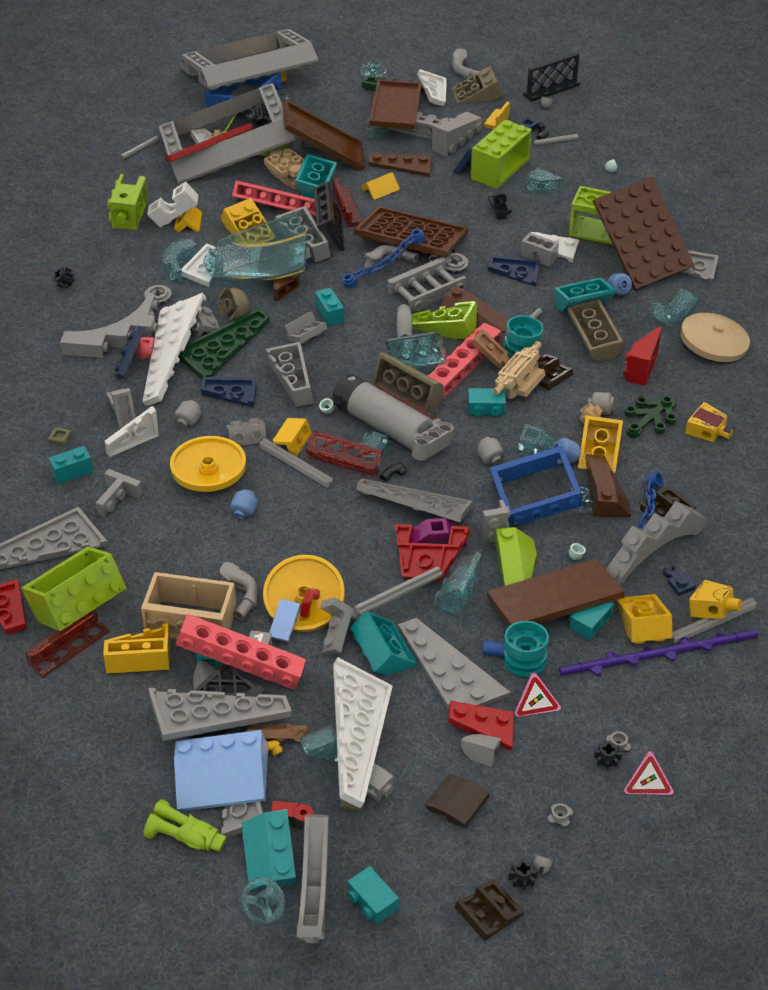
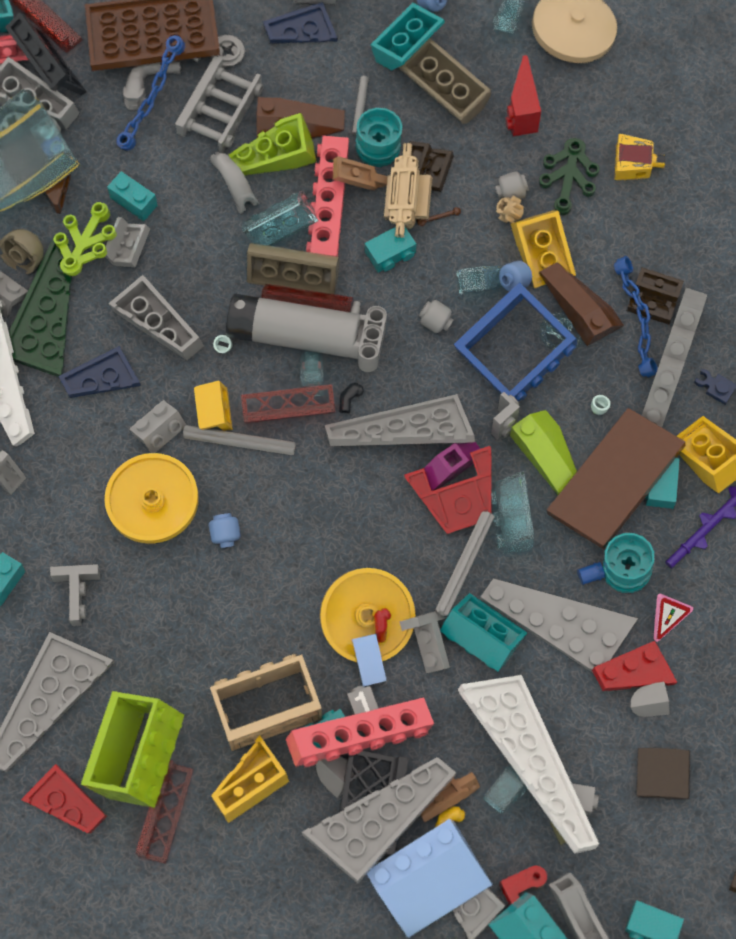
camera: 30 degrees left, 25 degrees up
white wing [105,406,159,457] -> none
light grey head [174,400,202,428] -> none
light grey piece [219,562,258,621] -> none
none -> lime plant [53,202,117,276]
none -> reddish brown hinge [416,207,461,226]

